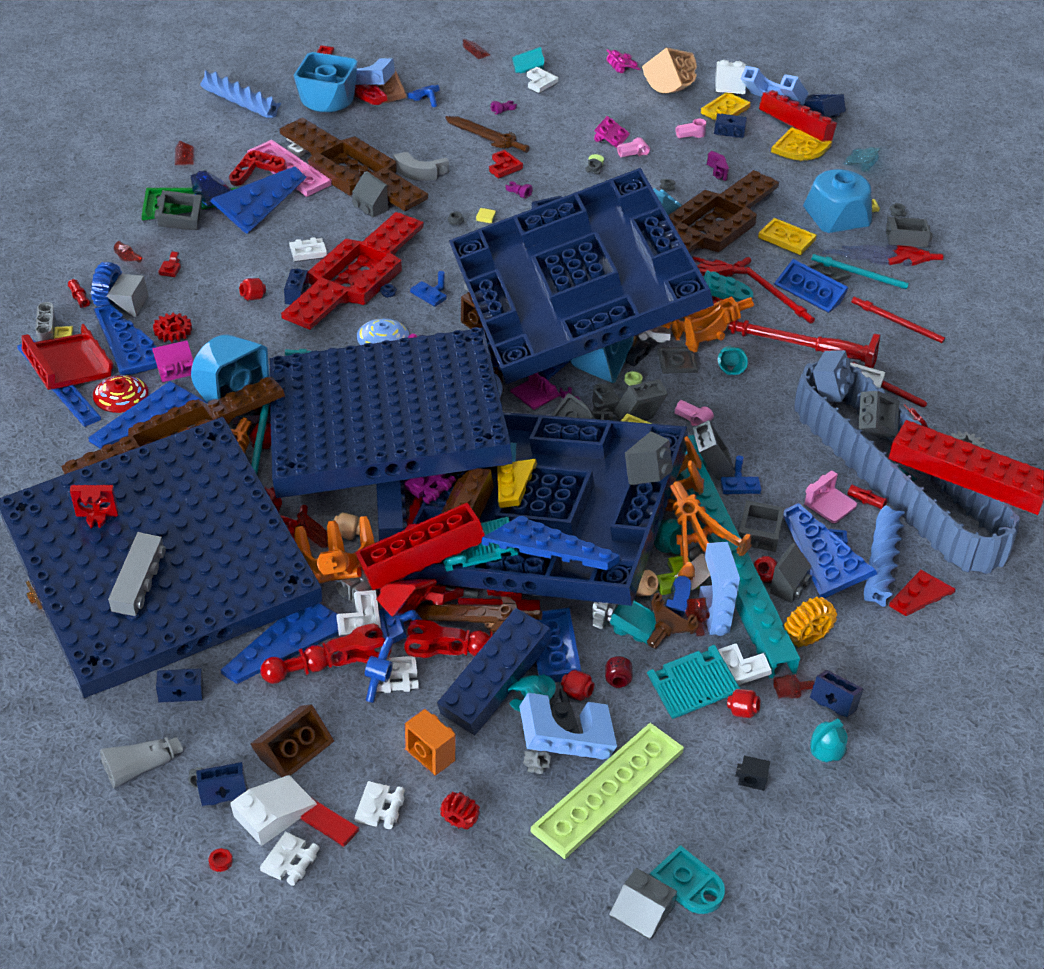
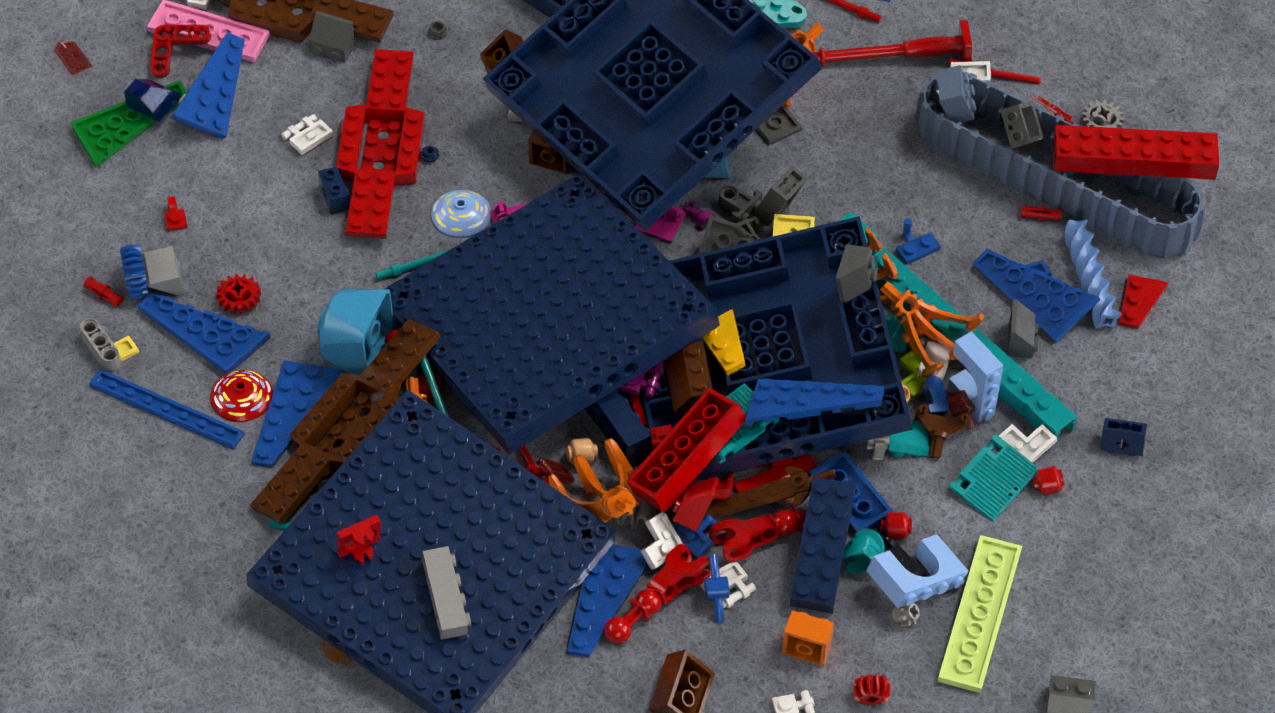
camera: 25 degrees left, 10 degrees up
red panel [22,324,113,390] -> none
clear red piece [114,241,142,262] -> none
dark pink hinge [152,340,194,382] -> none
dark grey window [155,190,202,230] -> none
dark blue brick [156,668,203,703] -> none
red head [239,278,266,300] -> none
blue plate [410,271,447,307] -> none
light yellow tile [476,208,496,223] -> none
dark red head [605,656,633,688] -> none
yellowish green tile [624,371,643,386] -> none
teal plate [650,845,725,914] -> none
bright pink piece [674,400,714,426] -> none
dark grey window [692,420,735,481] -> none
teal helmet [718,346,748,375] -> none
black brick [735,755,770,791] -> none
dark grey window [739,500,785,552] -> none
red head [754,556,778,584] -> none
clear red piece [773,674,814,699] -> none
light orange gear [784,597,838,648] -> none
bright pink bracket [804,470,857,523] -> none
teal helmet [810,718,848,762] -> none

